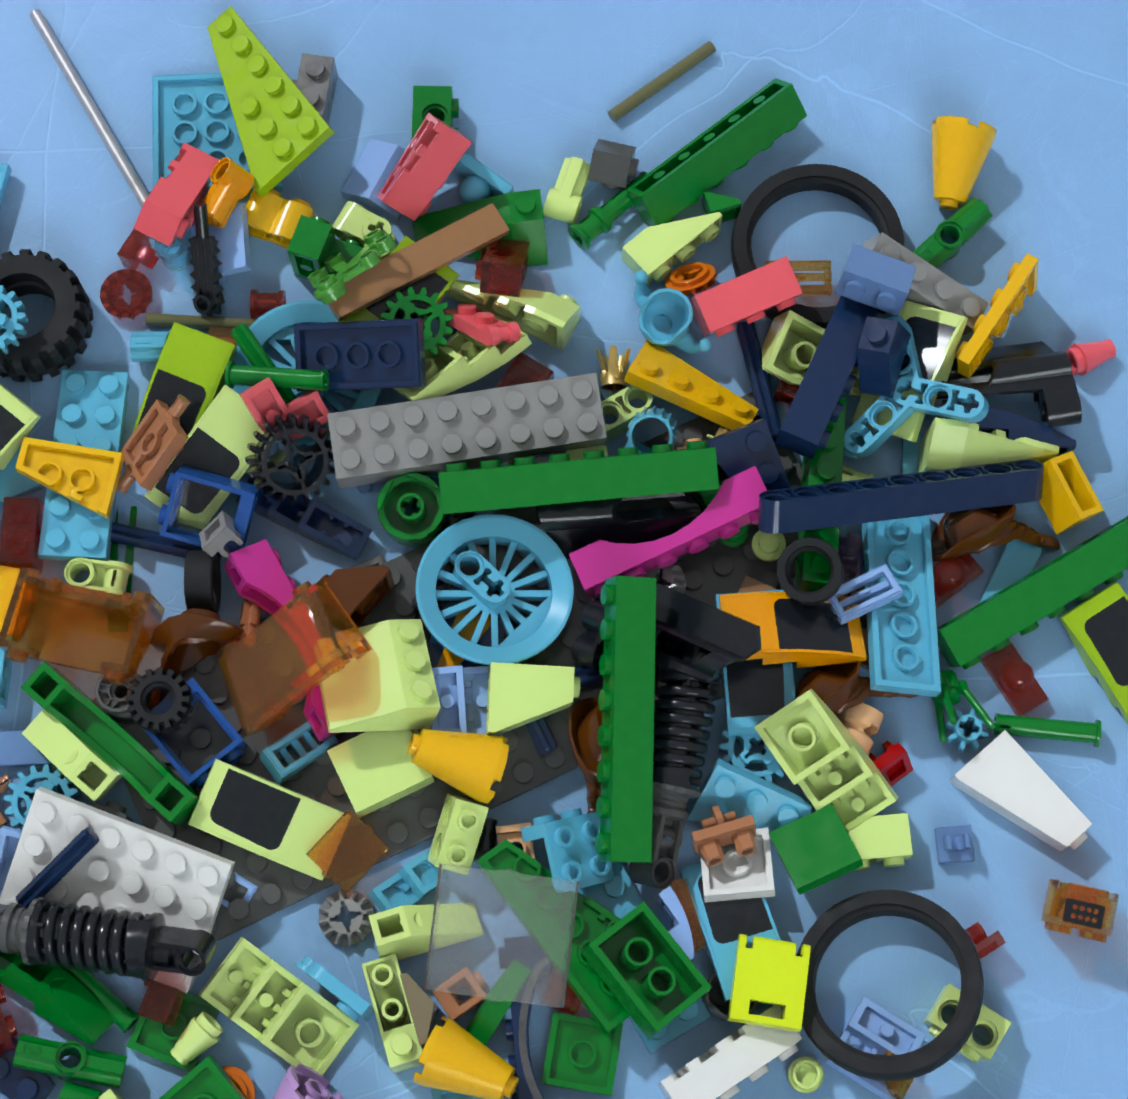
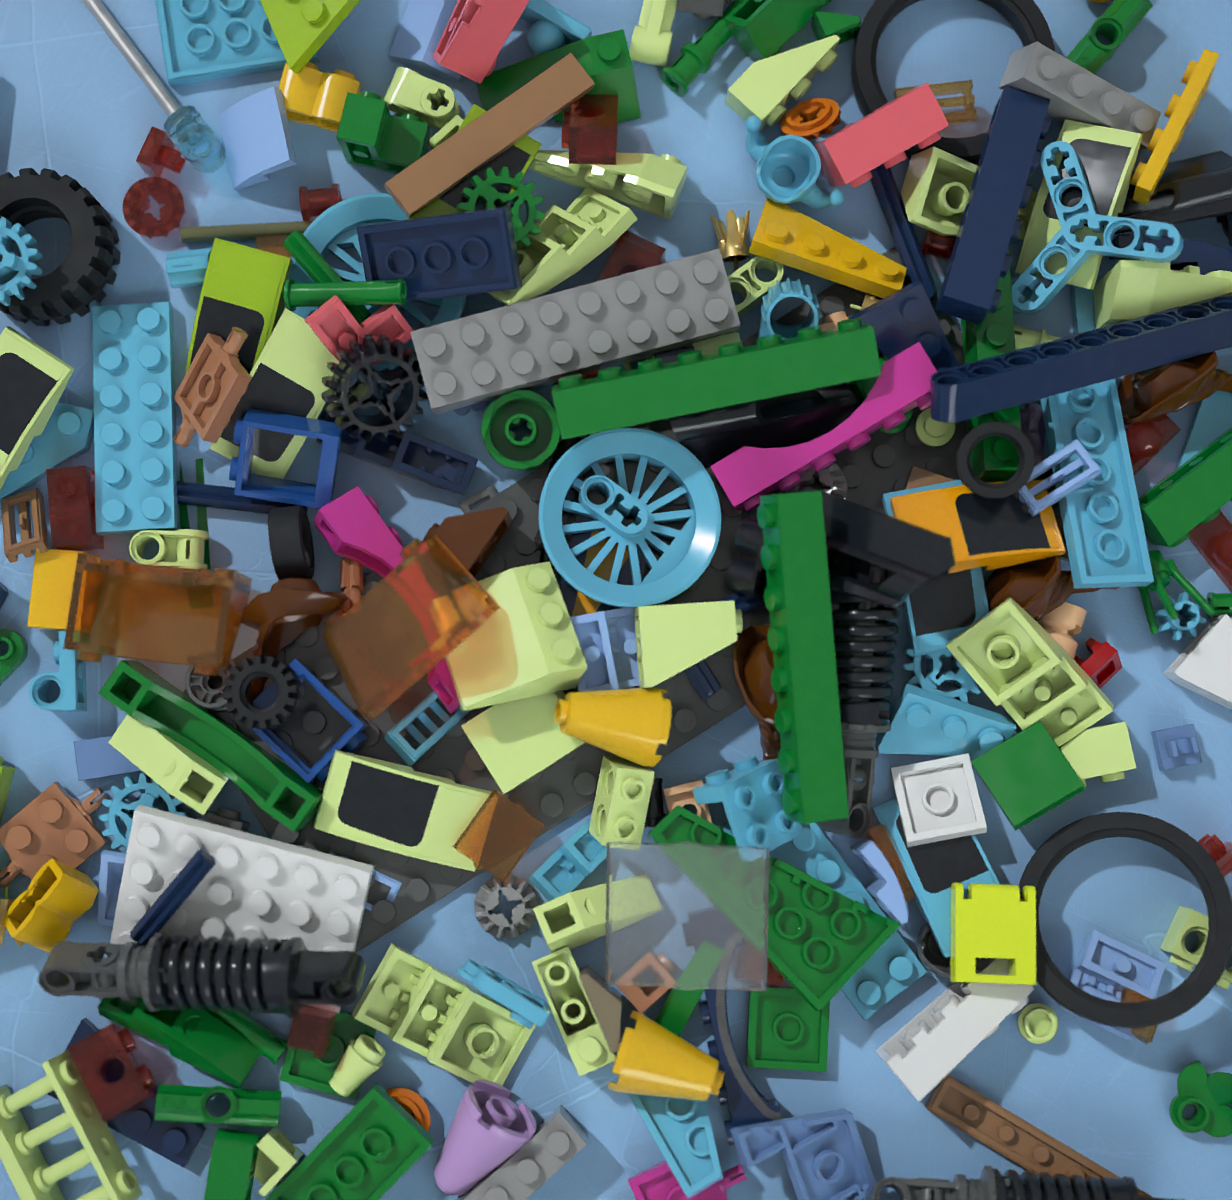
camera: 10 degrees left, 10 degrees up
yellow wing [15,437,125,520] -> none
coral wedge [133,142,220,247] -> none
black piece [188,203,226,316] -> none
light grey tile [199,510,243,558] -> none
light orange piece [203,157,255,228] -> none
bright green plant [308,228,396,304] -> none
coral plate [444,303,521,346] -> none
green brick [581,901,712,1039] -> none
nougat hips [691,805,756,867] -> none
medium blue brick [835,244,916,316] -> none
dark blue slope [858,316,911,398] -> none

